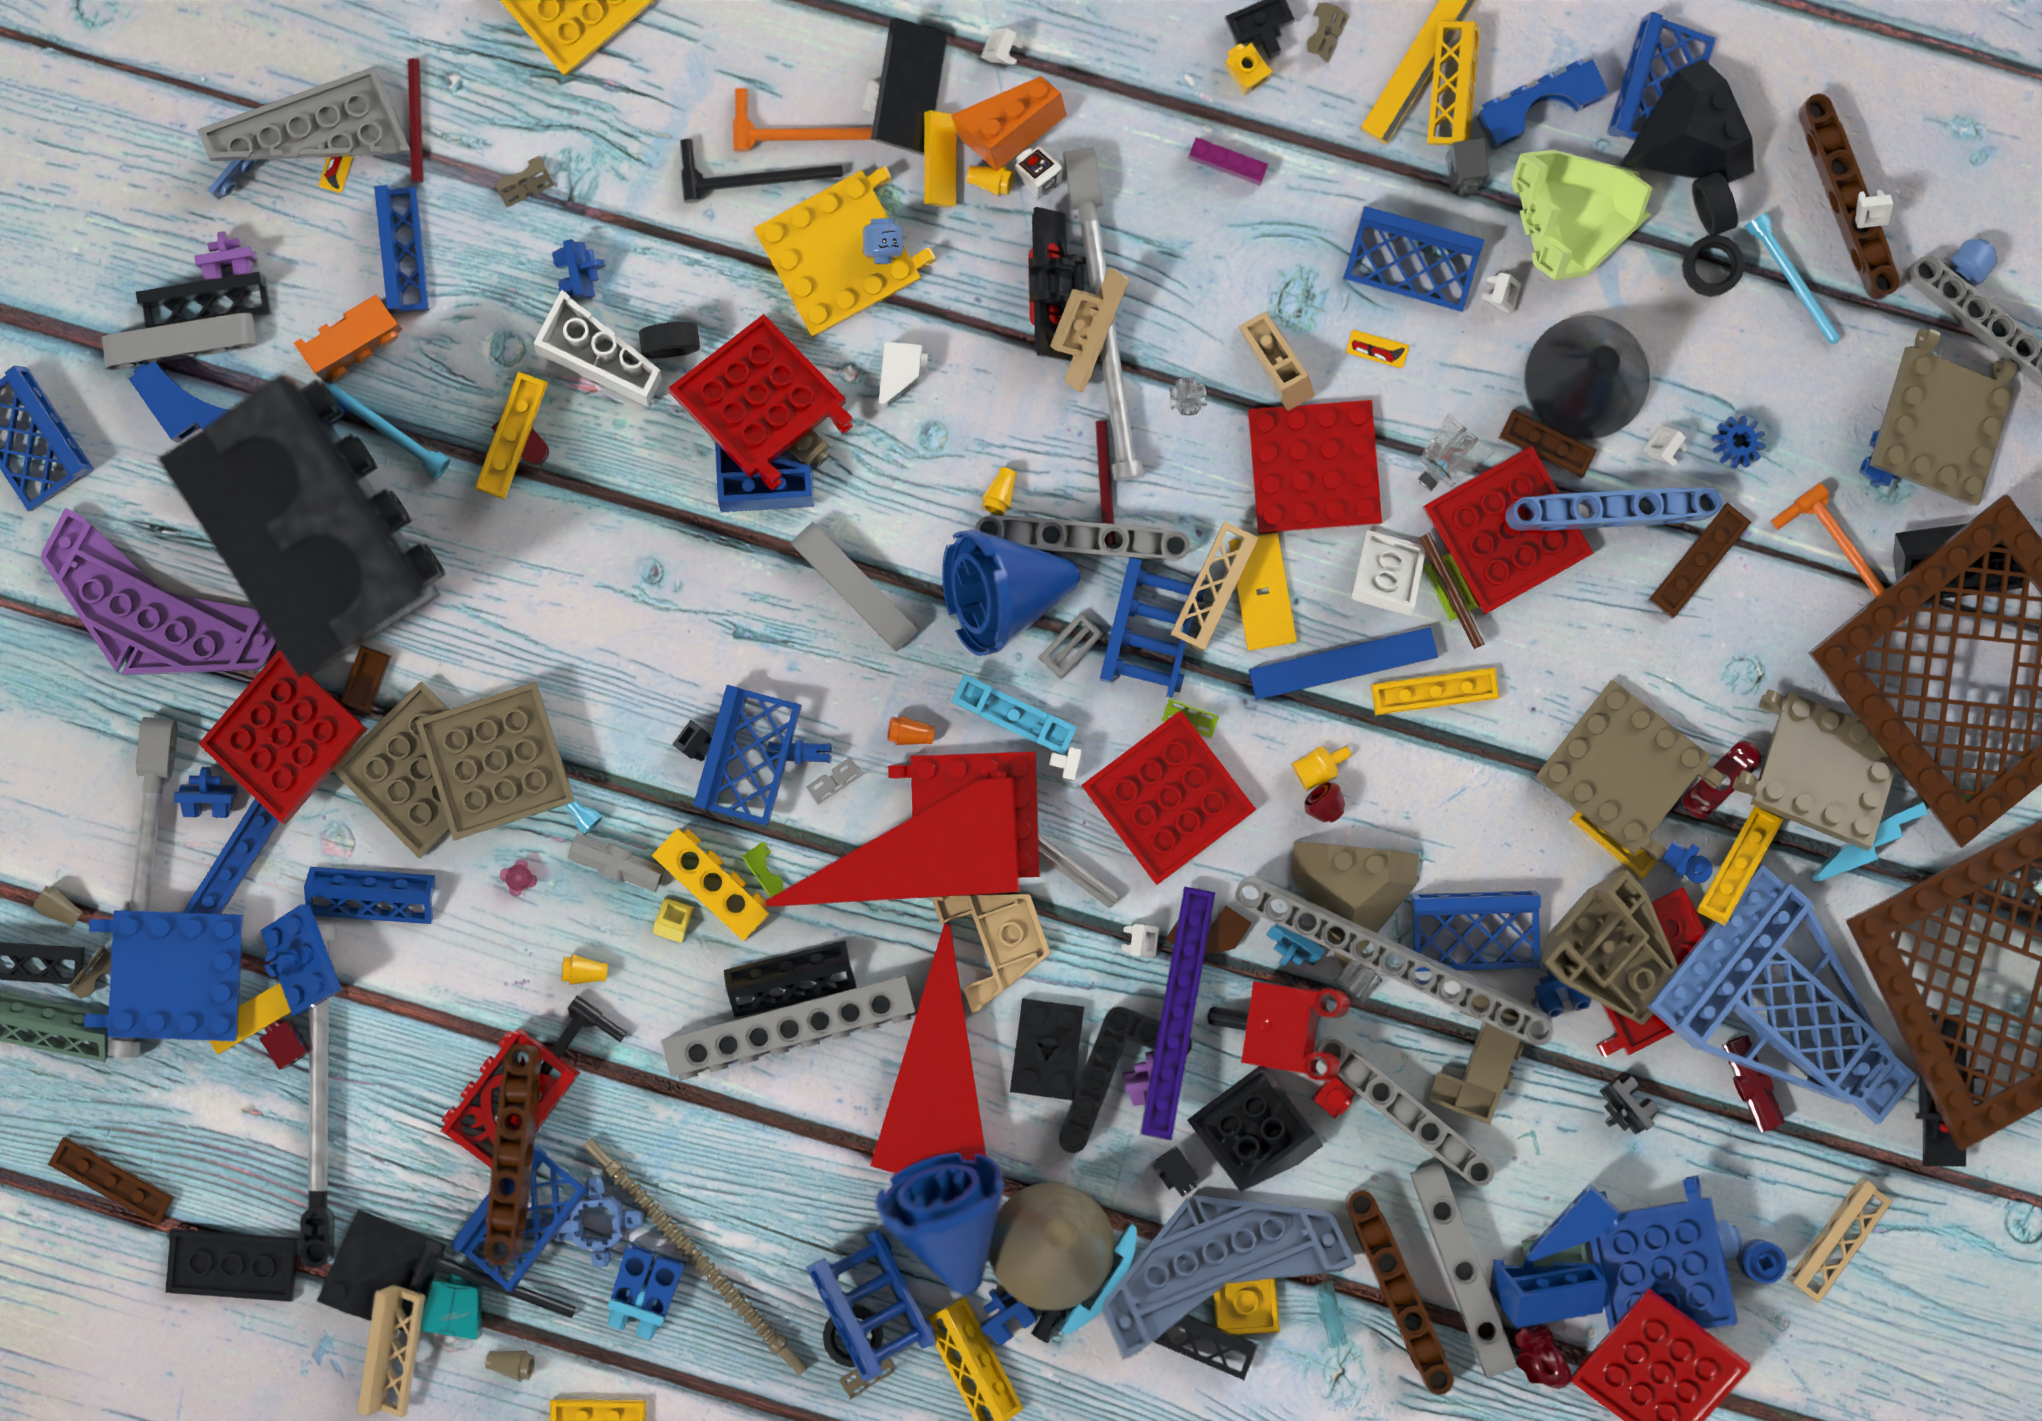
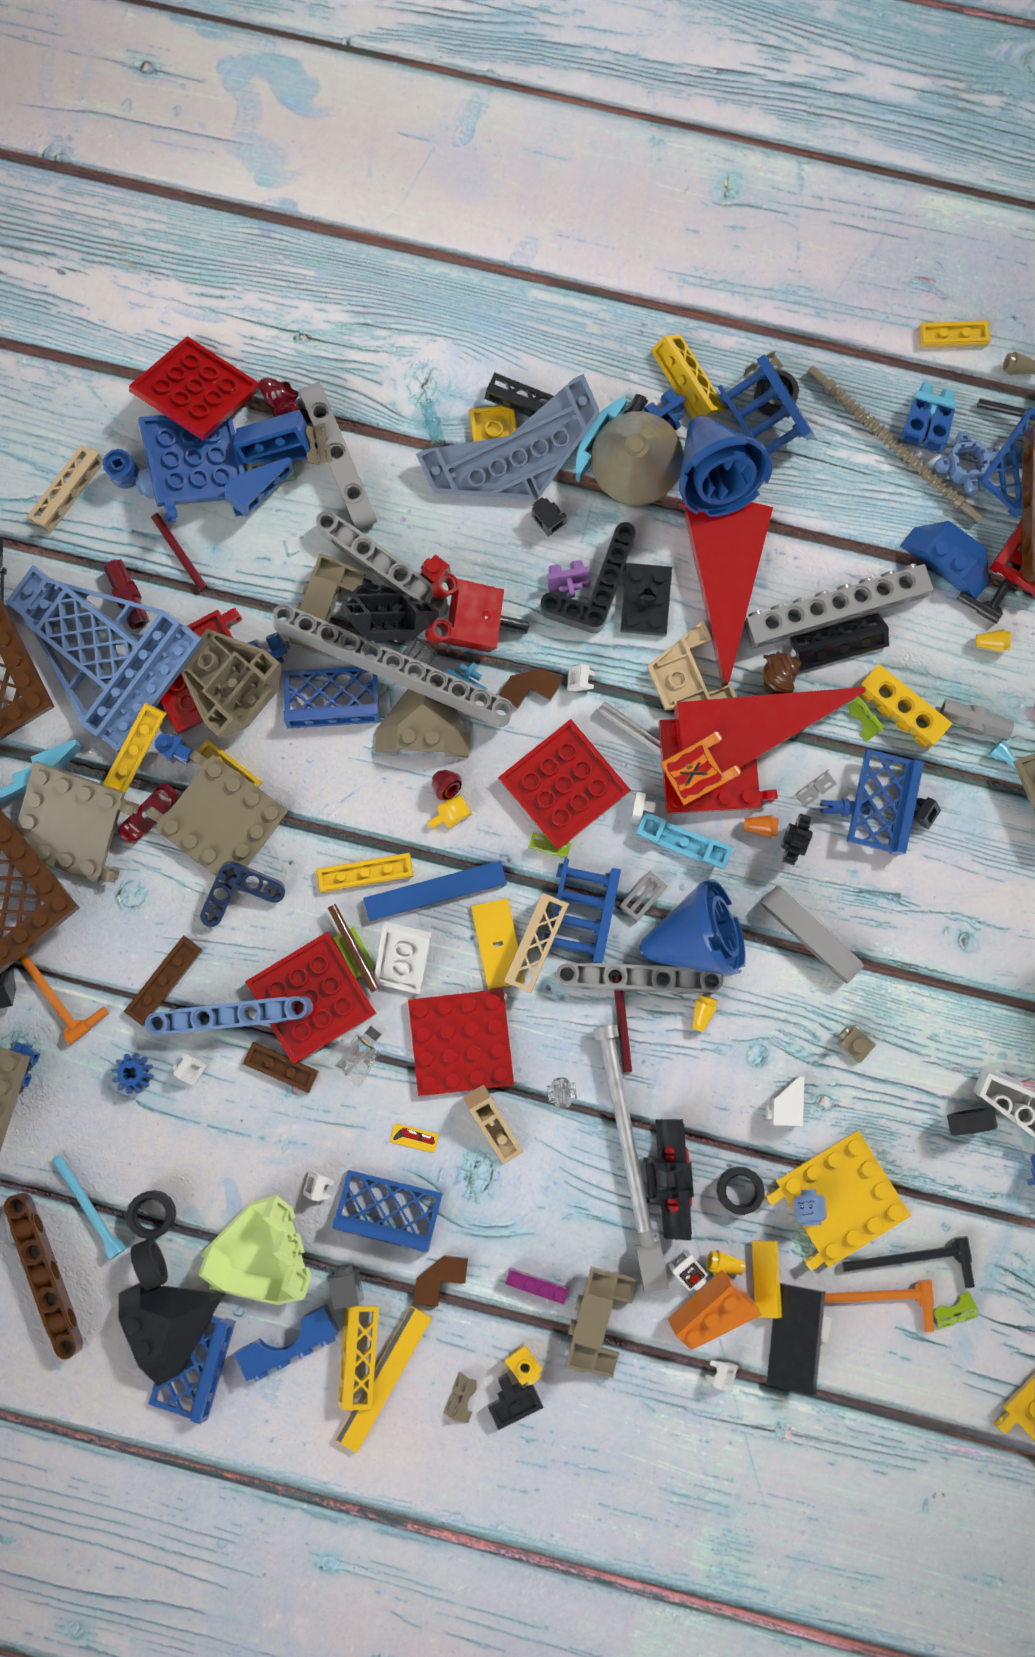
camera: 175 degrees left, 5 degrees down
light yellow slope [653,897,694,943] -> none
red plate [668,314,853,491] -> none
blue wedge [715,442,814,513] -> none
tan bracket [1050,267,1129,393] -> none
dark purple tile [1140,887,1215,1141] -> none
black slope [1187,1066,1323,1192] -> none
reddish brown beam [1345,1188,1454,1395] -> none
black cone [1524,315,1650,440] -> none
black hips [1599,1075,1659,1135] -> none
white tile [1855,190,1893,228] -> none
none -> dark red bar [151,513,208,592]
none -> dark blue beam [200,861,285,927]
none -> dark tan piece [305,423,332,465]
none -> black wedge [341,578,439,643]
none -> reddish brown tile [413,1255,468,1306]
none -> dark tan bracket [565,1266,638,1378]
none -> flag [660,732,741,805]
none -> black tyre [716,1166,765,1215]
none -> reddish brown hair [762,651,802,694]
none -> black gear [781,813,813,865]
none -> blue wedge [900,521,989,599]
none -> lime piece [933,1291,978,1330]

